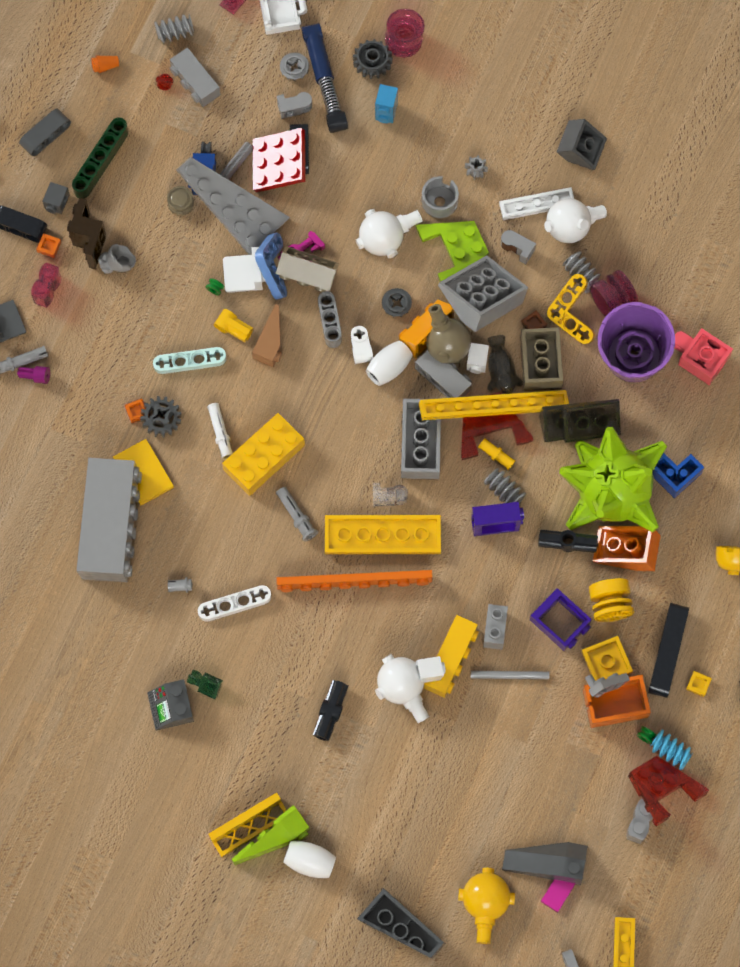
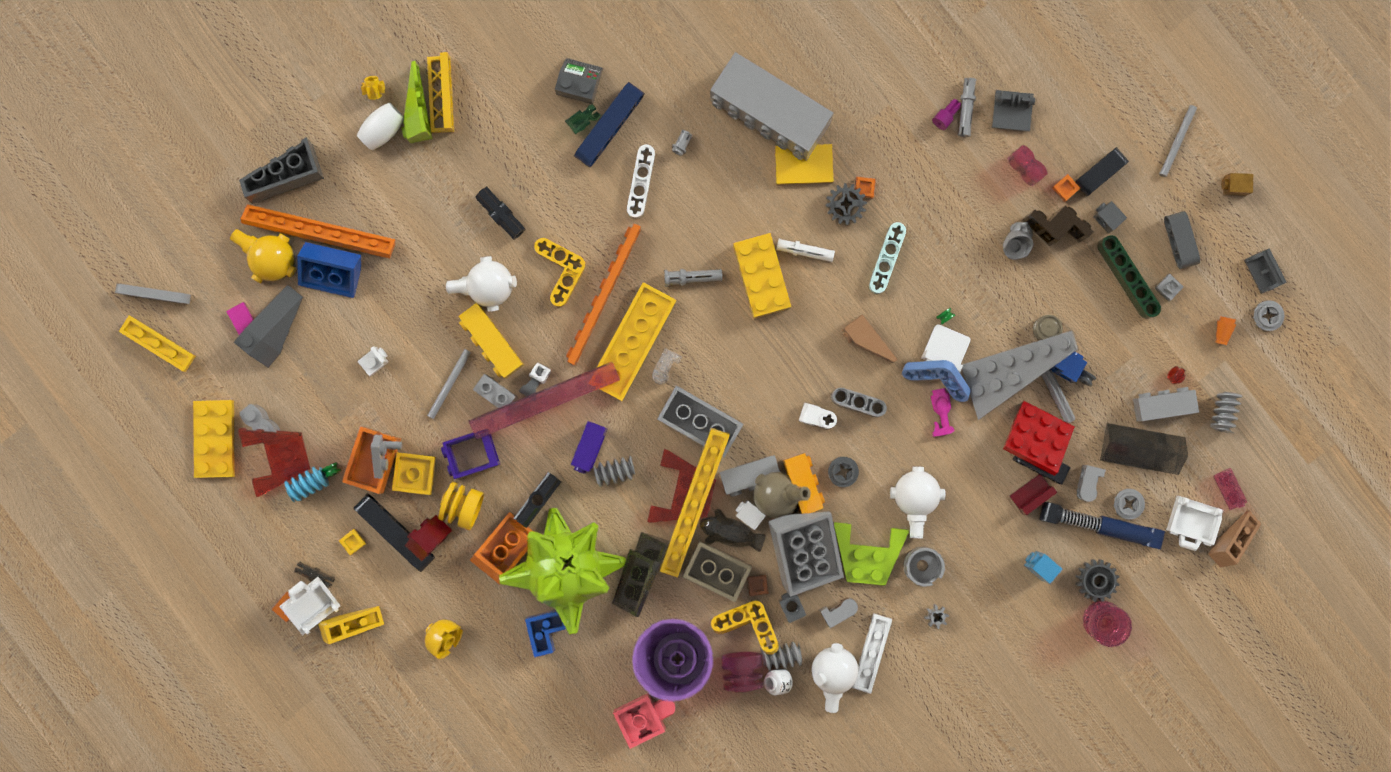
camera: 115 degrees right, 15 degrees up
yellow piece [213,309,254,342] -> none
brick [275,246,339,292] -> none
white piece [366,341,413,386] -> none
white brick [415,656,446,683] -> none
yellow pin [478,438,516,470] -> none
dark grey slope [557,119,607,170] -> none
none -> yellow plate [193,400,235,478]
none -> orange plate [240,204,396,259]
none -> blue slope [297,242,361,298]
none -> white bracket [358,346,388,376]
none -> yellow gear [361,76,385,100]
none -> dark red brick [405,515,452,562]
none -> clear pink tile [469,362,620,440]
none -> leg [519,363,551,401]
none -> yellow beam [534,238,586,307]
none -> dark blue beam [574,82,645,168]
none -> white head [764,669,793,696]
none -> dark grey brick [778,593,806,623]
none -> dark red panel [1010,474,1058,515]
none -> clear smoke slope [1100,423,1188,475]
none -> light grey tile [1155,274,1184,301]
none -> dark grey hinge [1244,248,1287,294]
none -> light grey gear [1253,300,1284,331]

